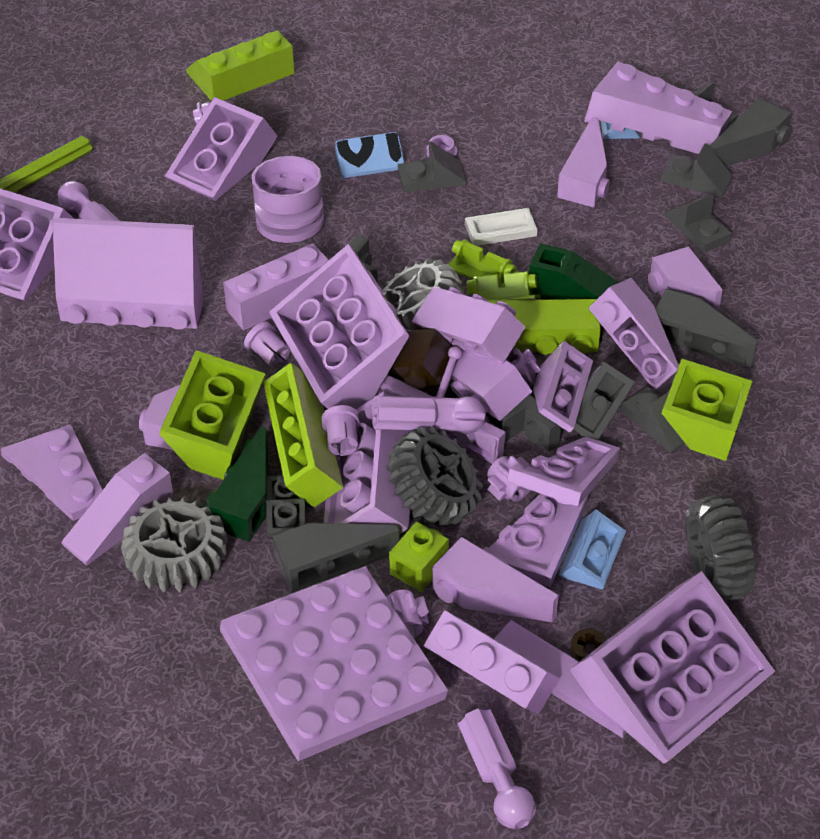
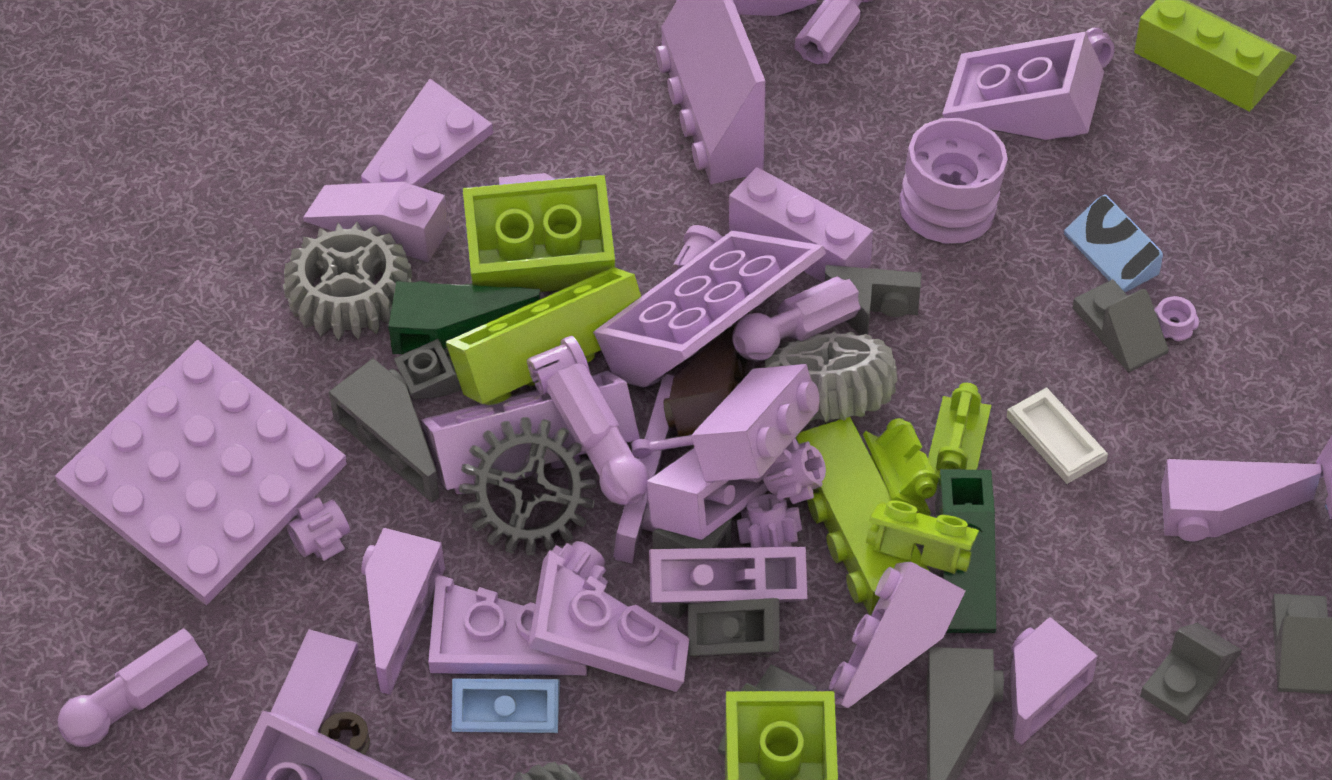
camera: 70 degrees right, 5 degrees up
lime brick [389,522,449,592] -> none
lavender brick [424,610,560,714] -> none
none -> lime hinge [866,501,979,574]

